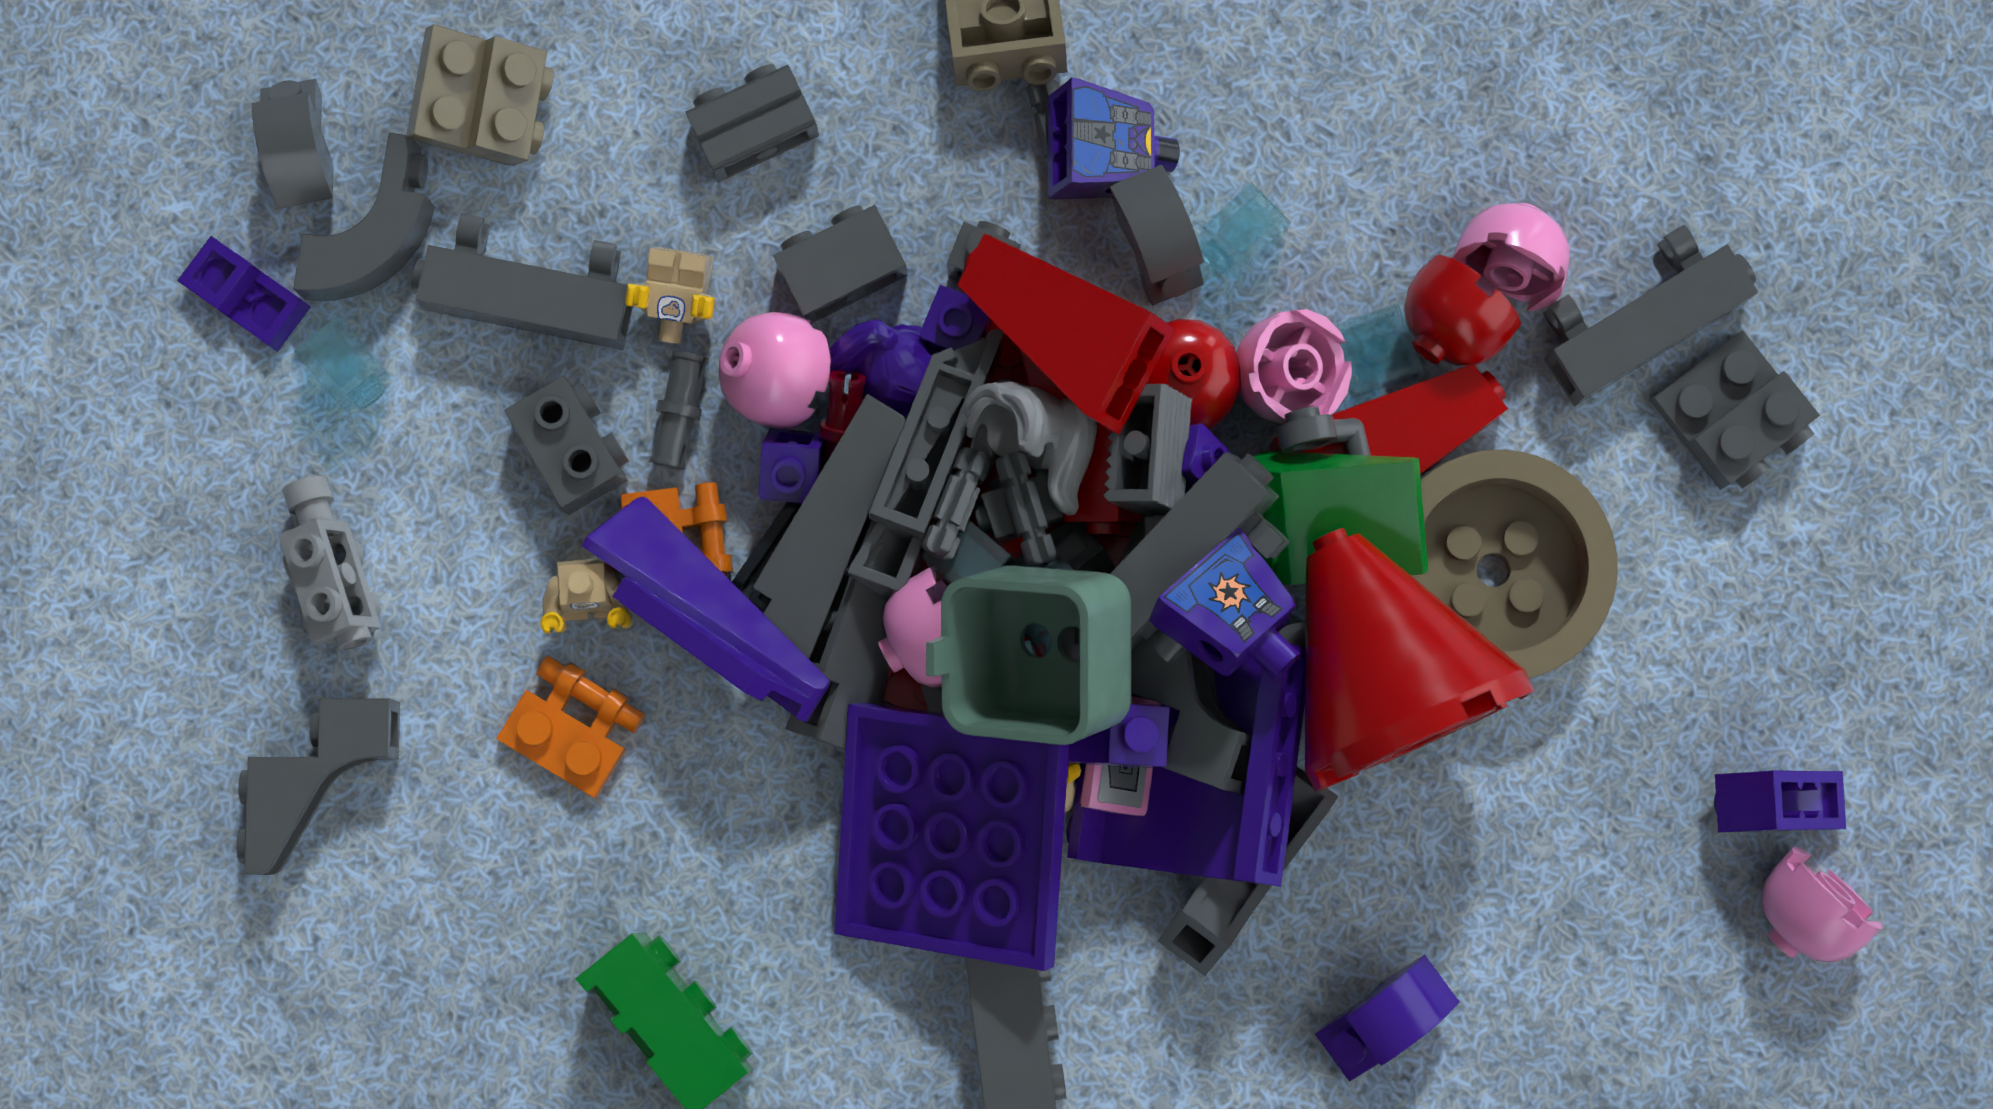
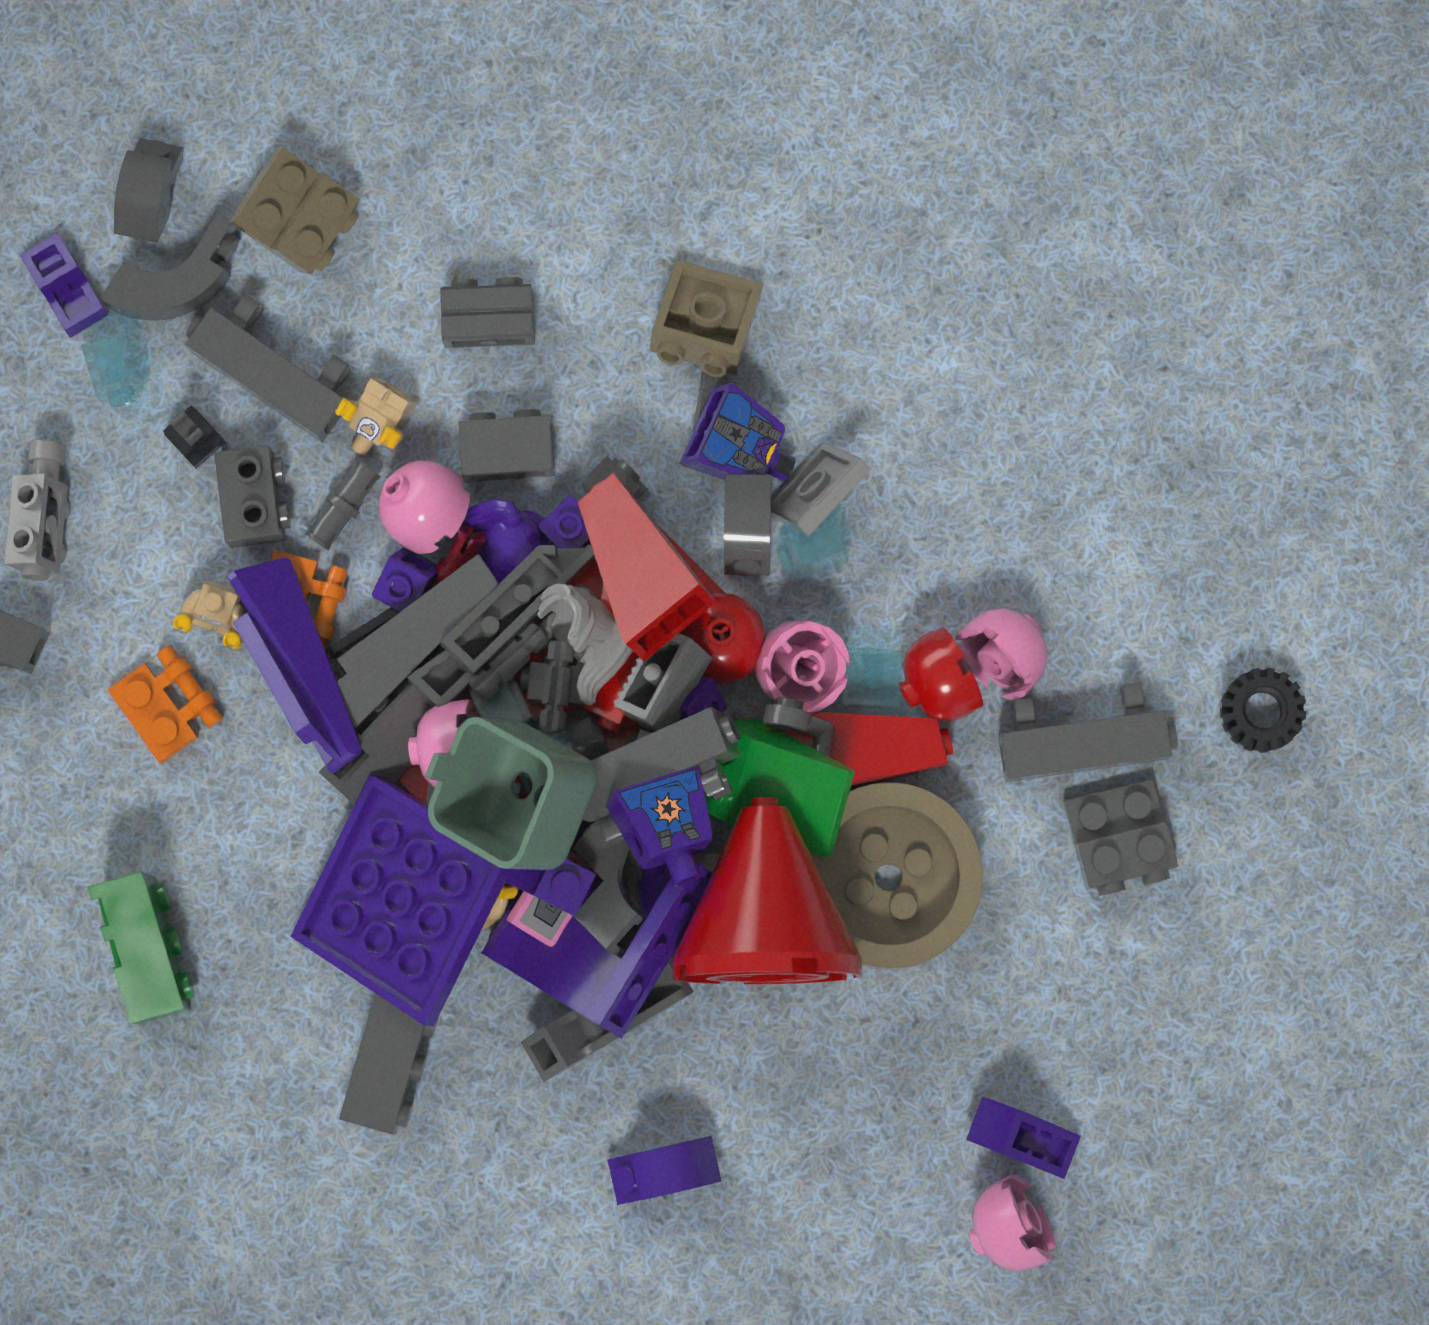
camera: 25 degrees right, 0 degrees up
none -> black piece [163,405,226,469]
none -> light grey plate [771,443,871,536]
none -> black tyre [1220,667,1307,753]

